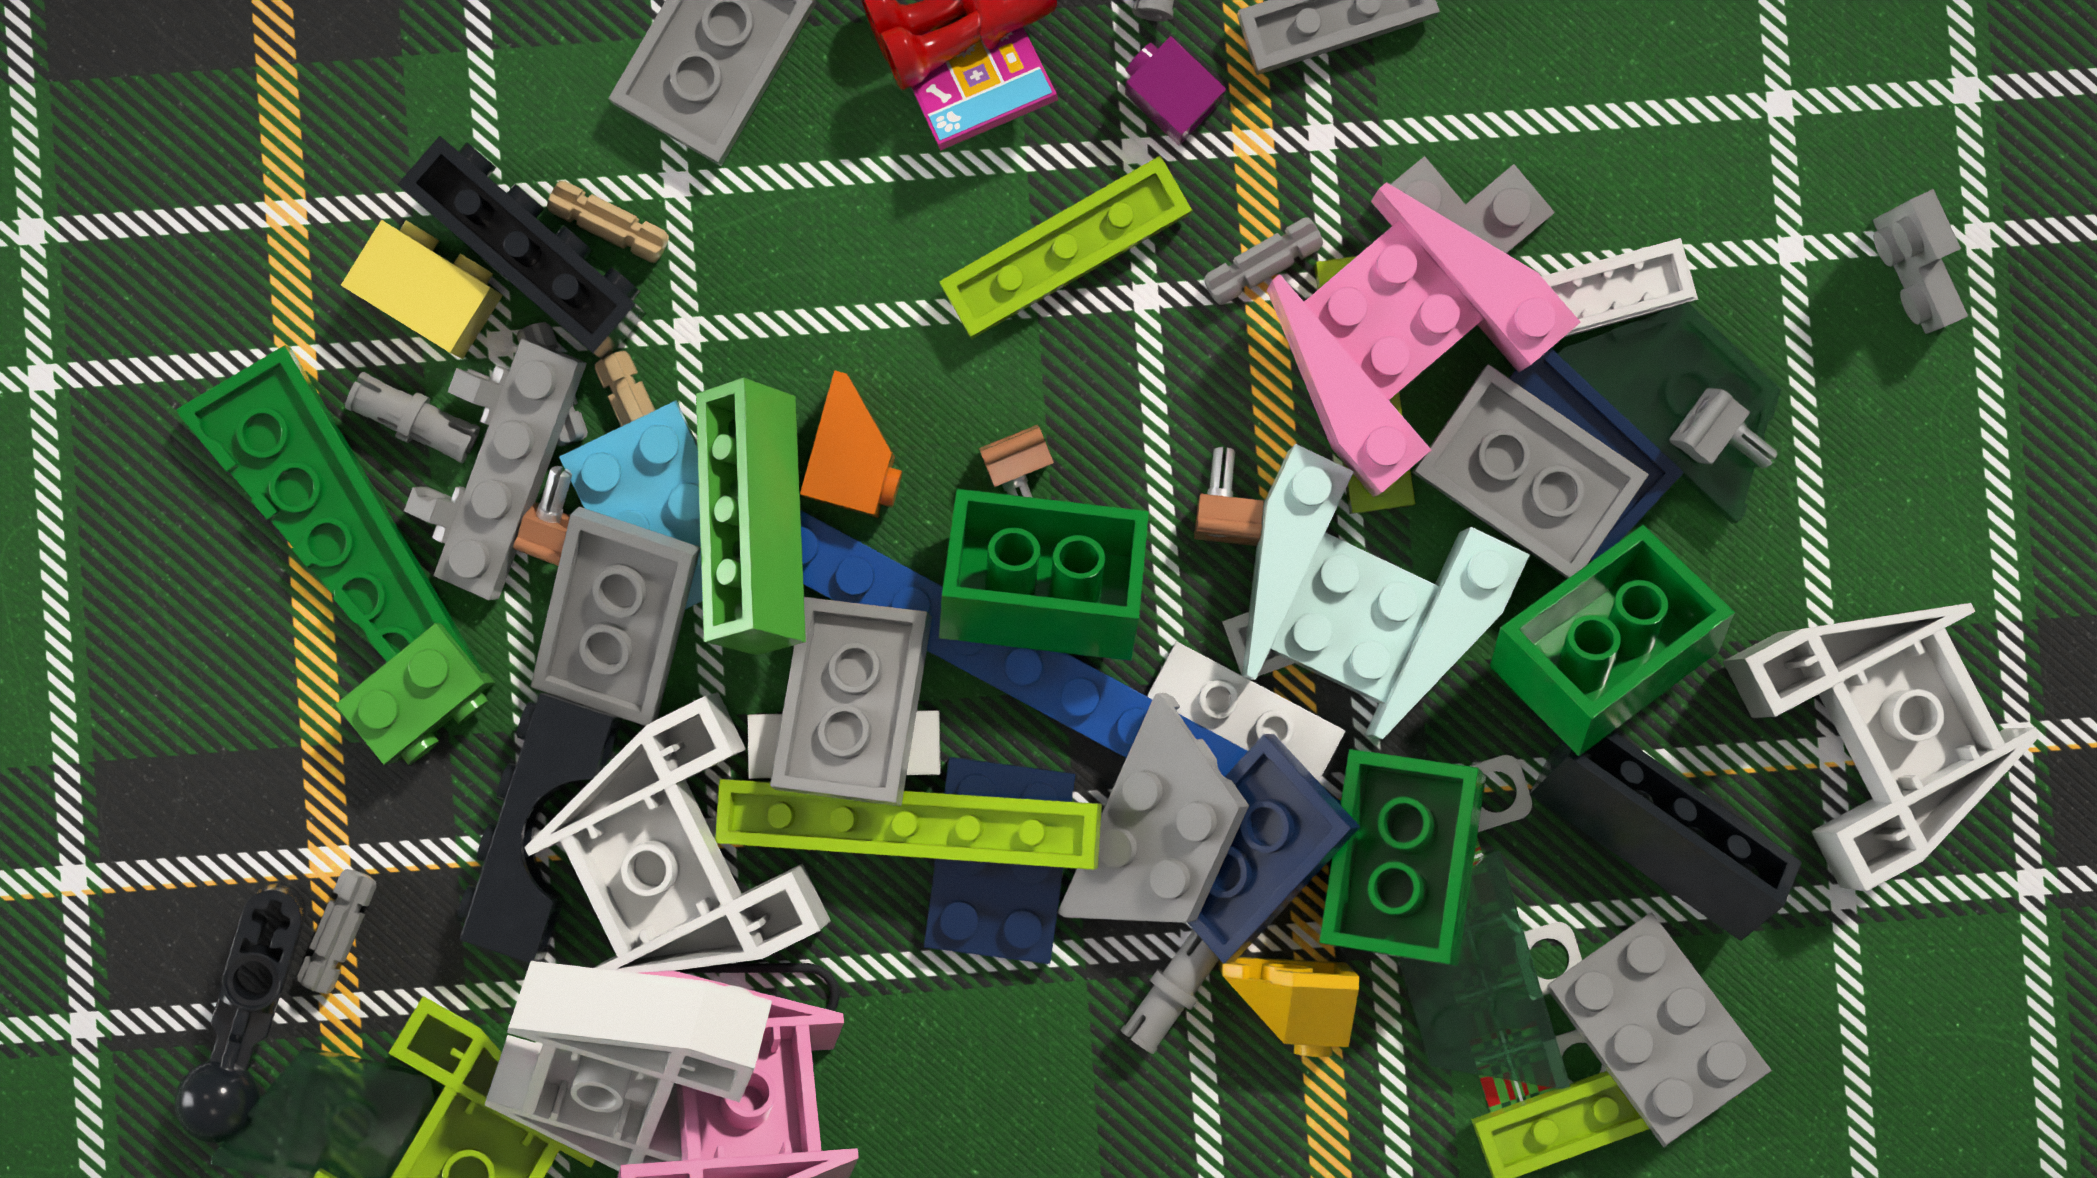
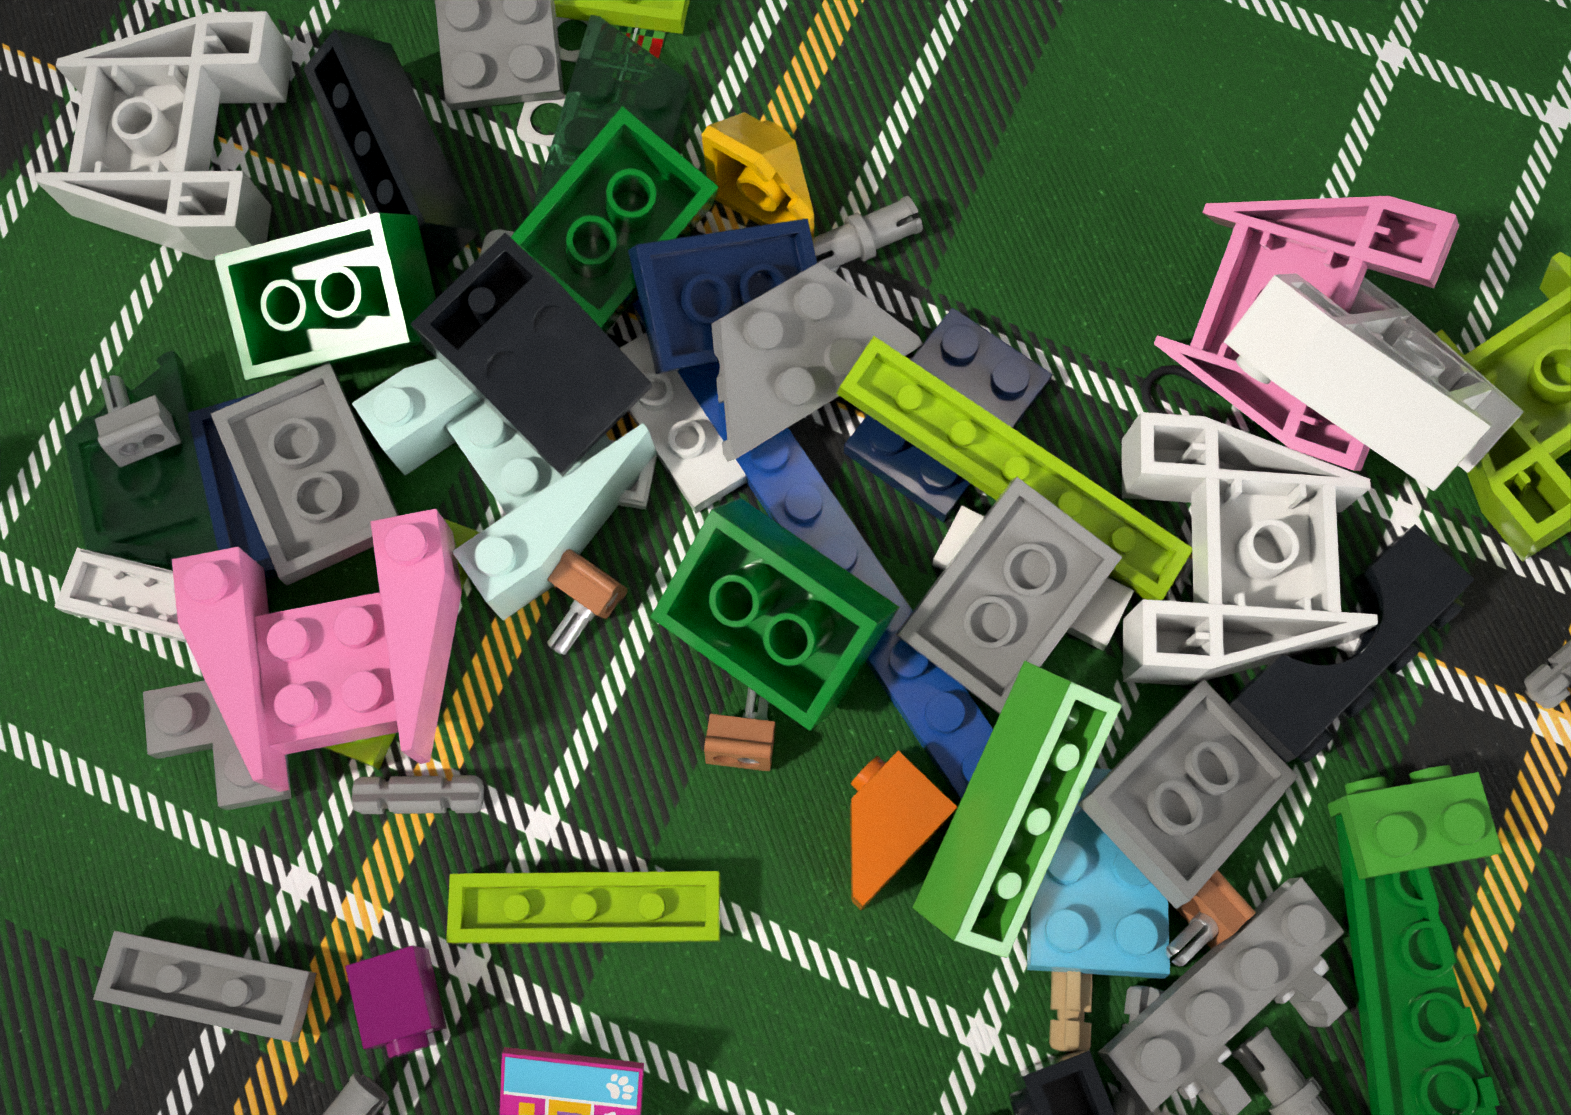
camera: 150 degrees left, 15 degrees down
none -> black slope [411,233,652,477]

